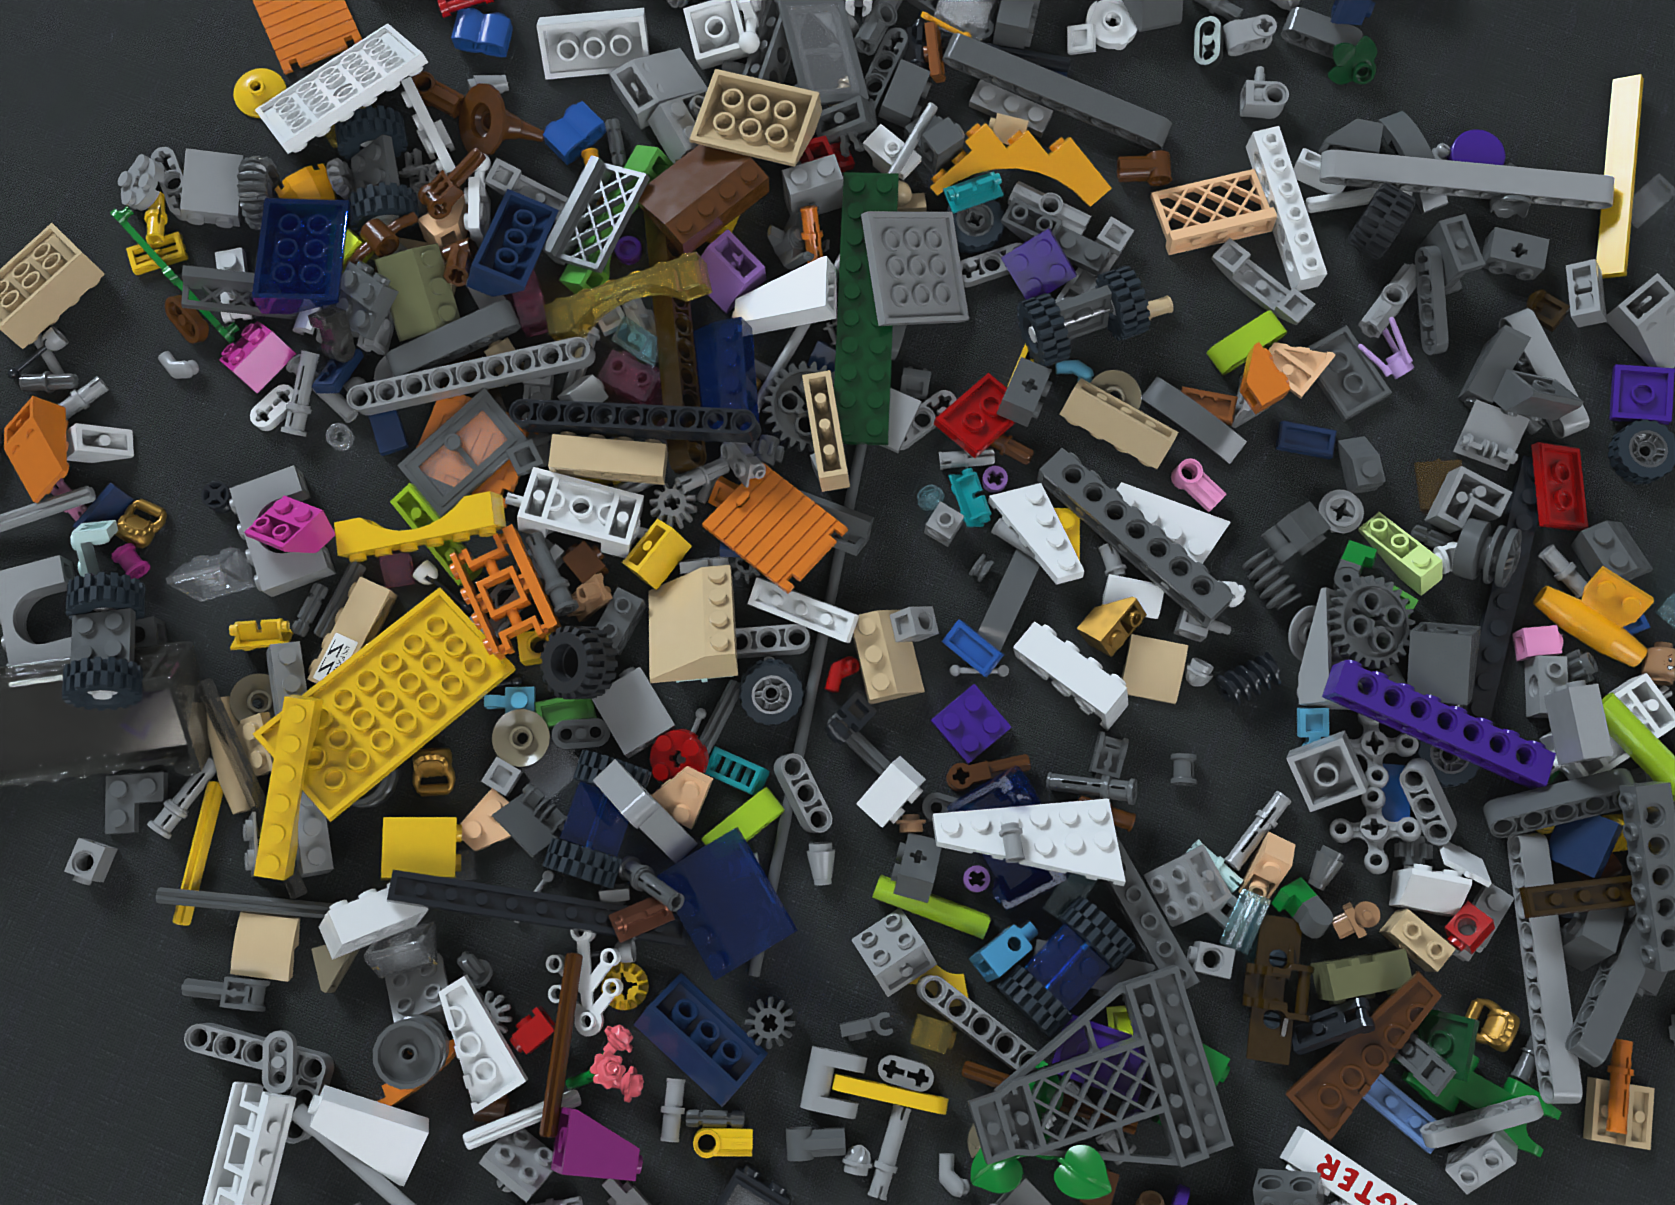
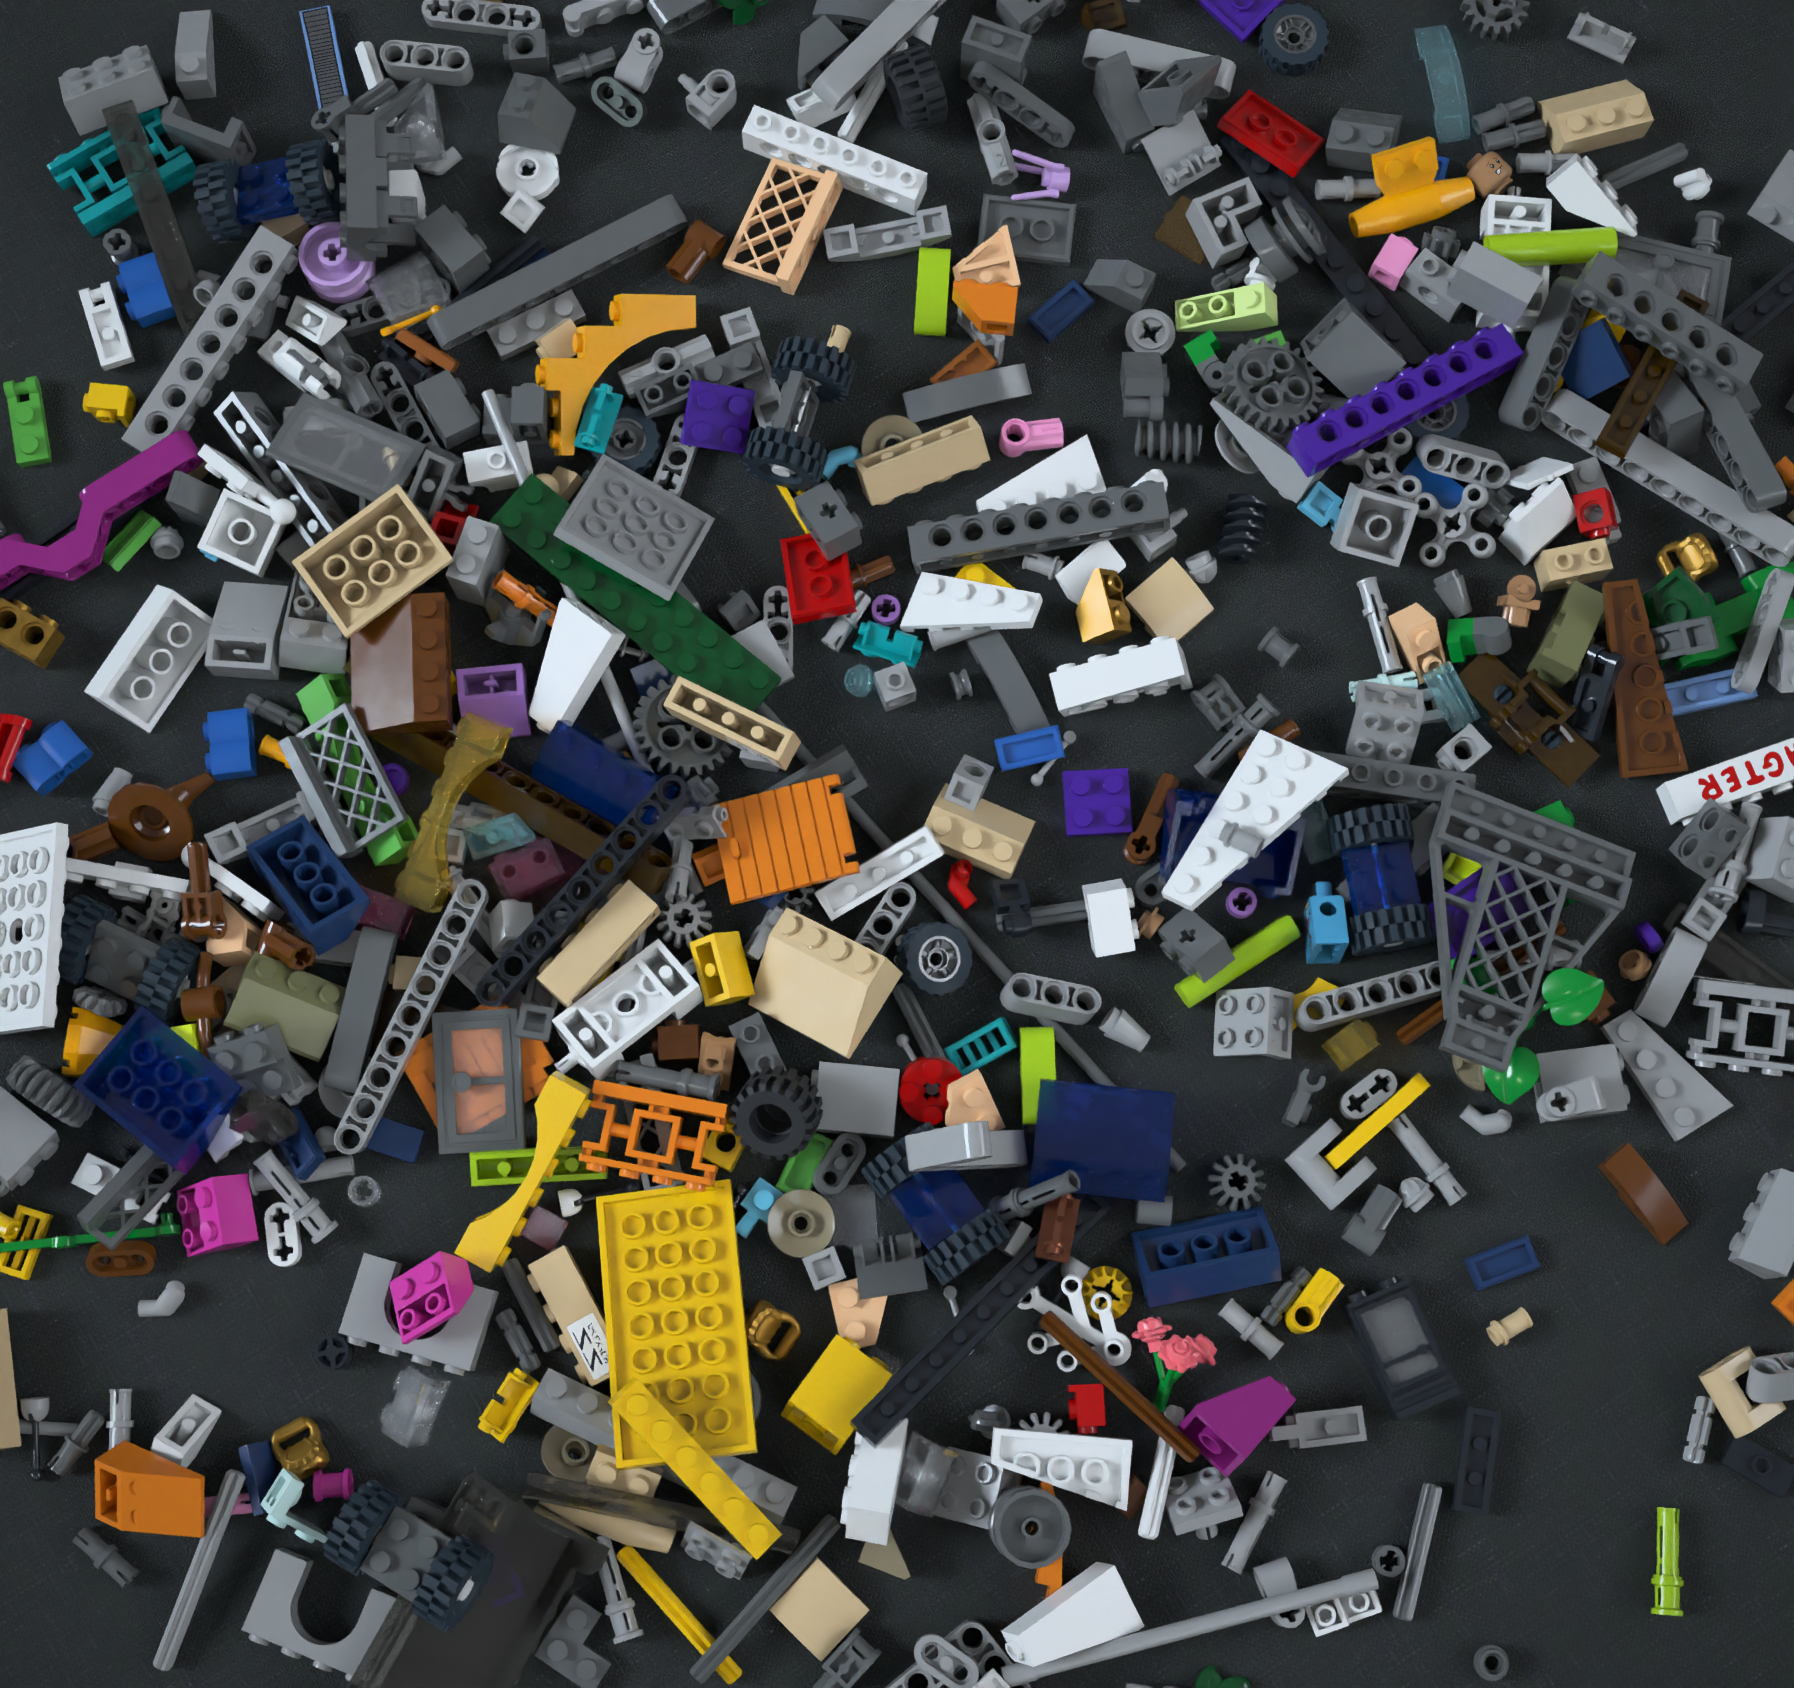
camera: 55 degrees left, 0 degrees up
none -> dark grey beam [1135,1193,1173,1227]

